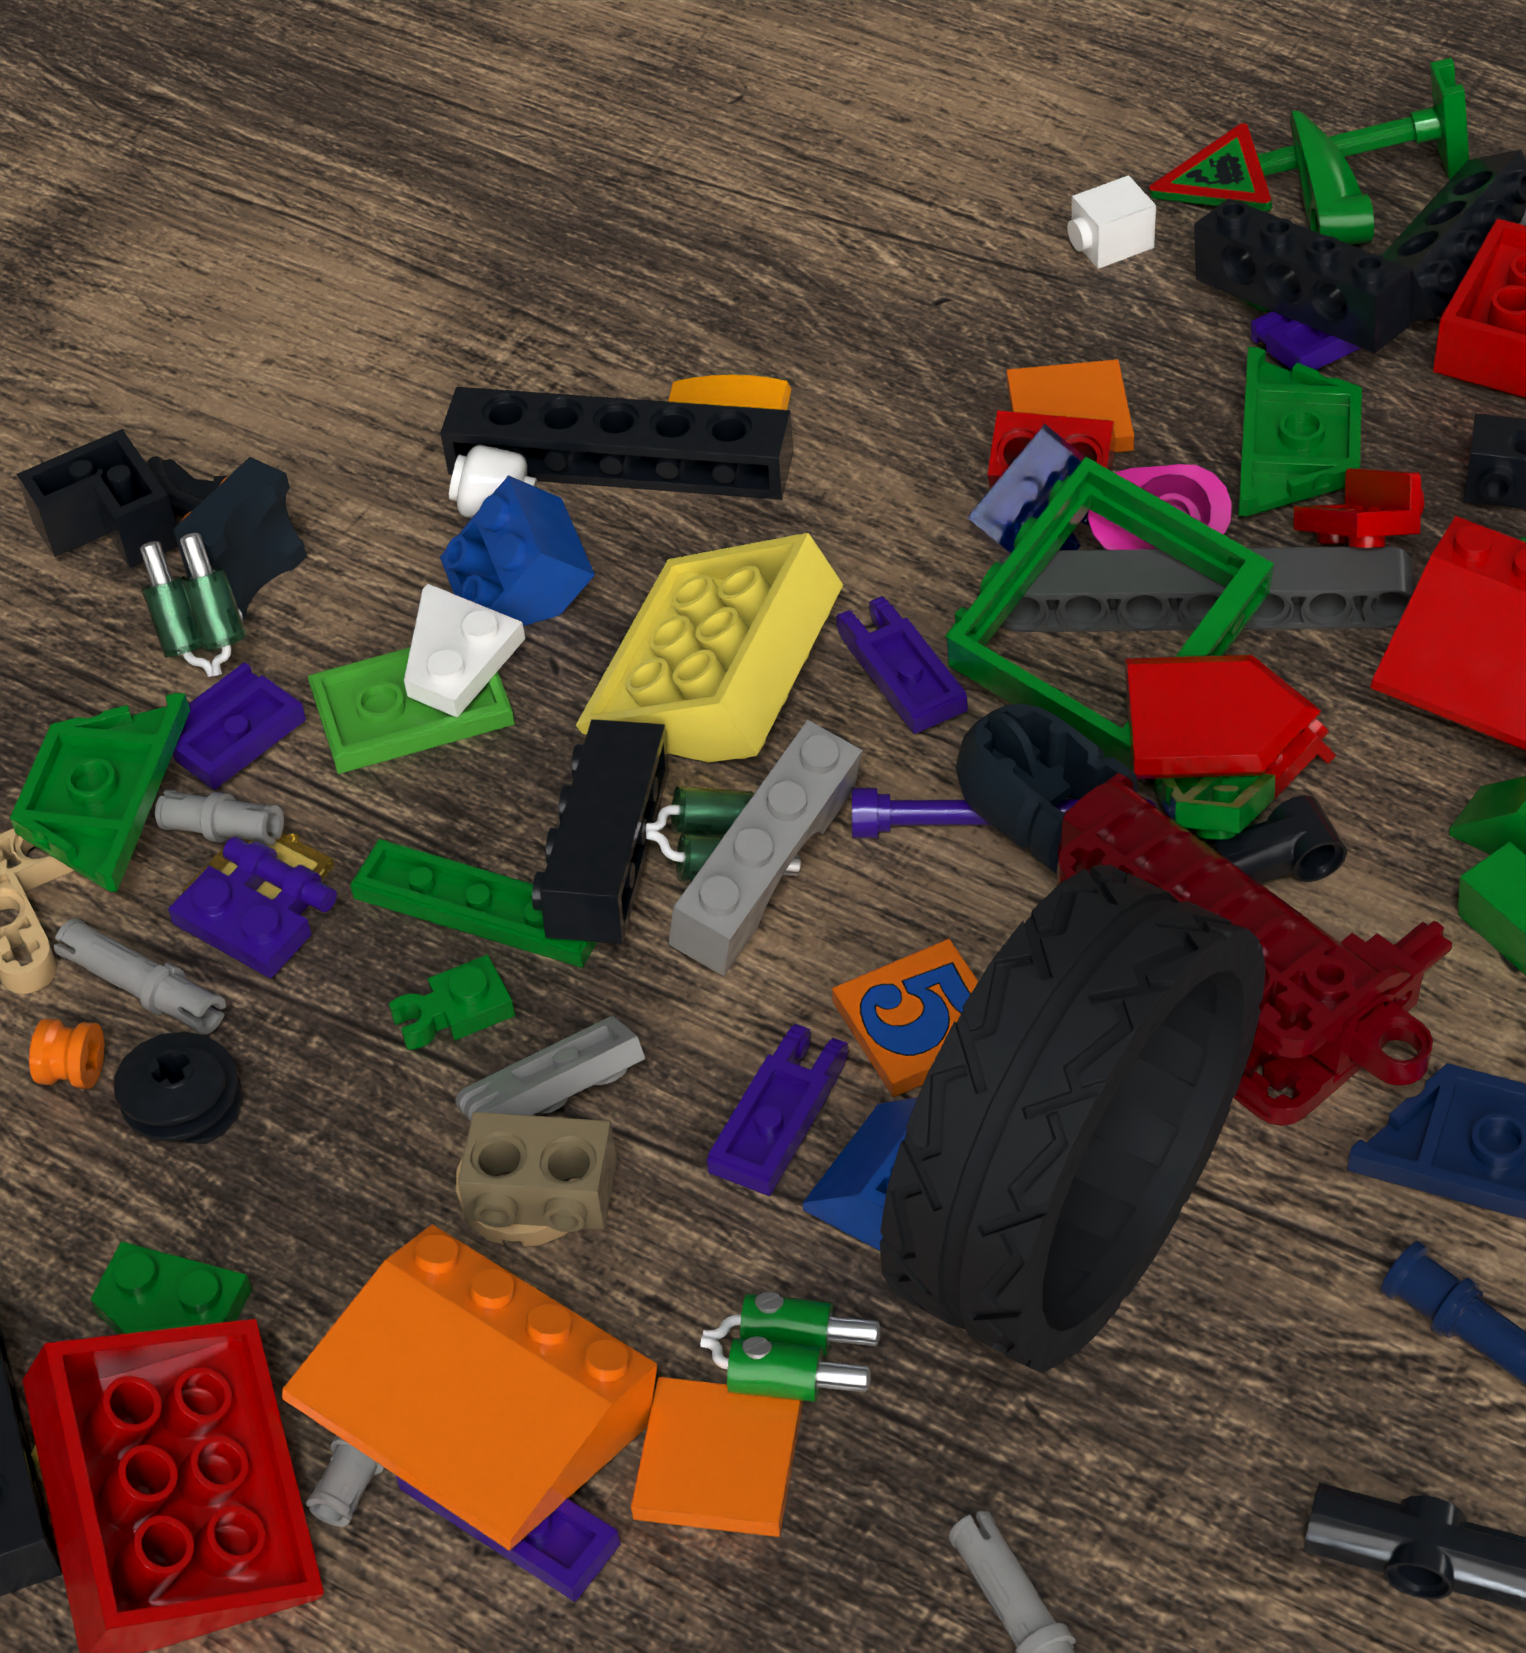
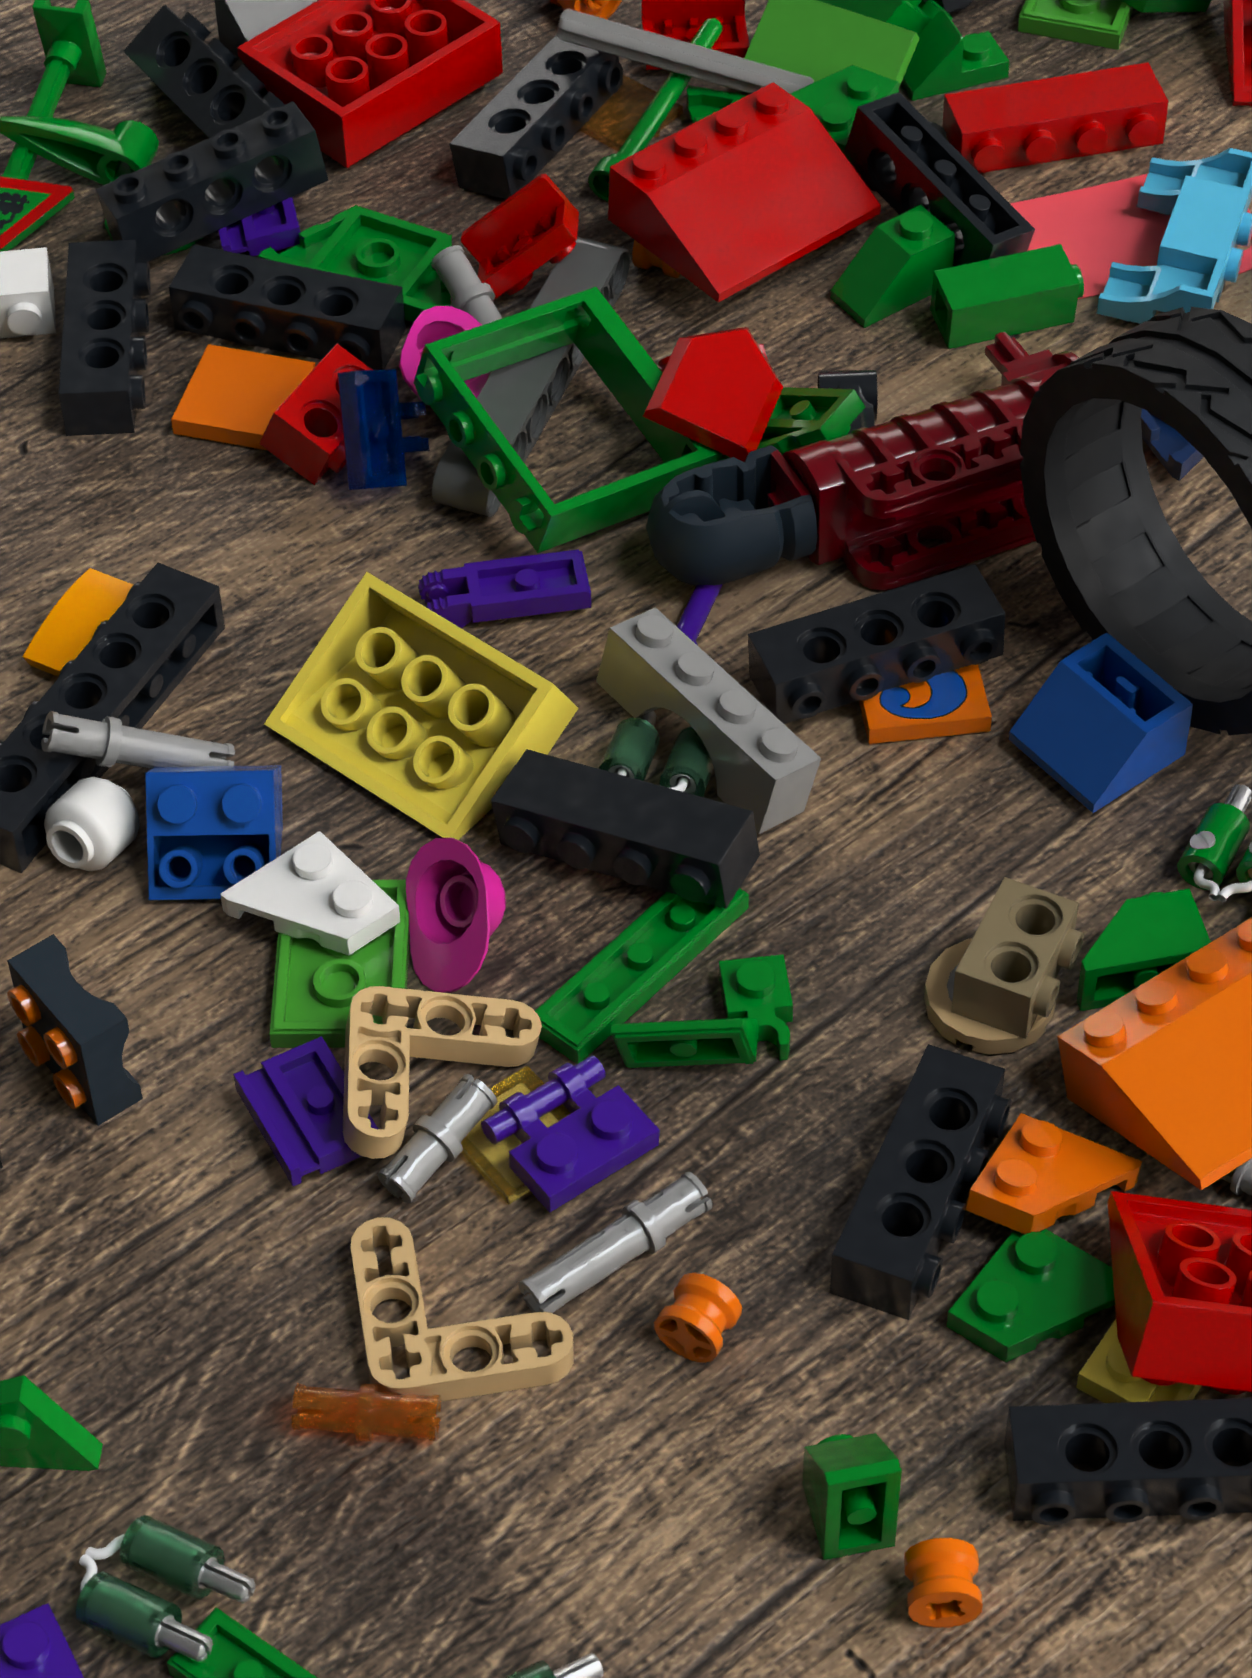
camera: 75 degrees left, 0 degrees up
green wing [10,693,190,892] -> none
black piece [114,1031,243,1144] -> none
clear green piece [140,533,247,677] -> none
light grey hinge [456,1015,645,1121] -> none
dark purple hinge [707,1024,849,1196] -> none
none -> light grey pin [41,711,235,769]
none -> black brick [59,240,151,436]
none -> black brick [169,245,406,373]
none -> tan beam [343,986,542,1159]
none -> dark pink piece [406,838,506,993]
none -> light grey pin [431,245,502,325]
none -> green slope [611,1018,759,1068]
none -> black brick [748,564,1005,724]
none -> black brick [830,1044,1011,1320]
none -> orange wing [966,1113,1143,1234]
none -> green slope [1076,888,1211,1011]

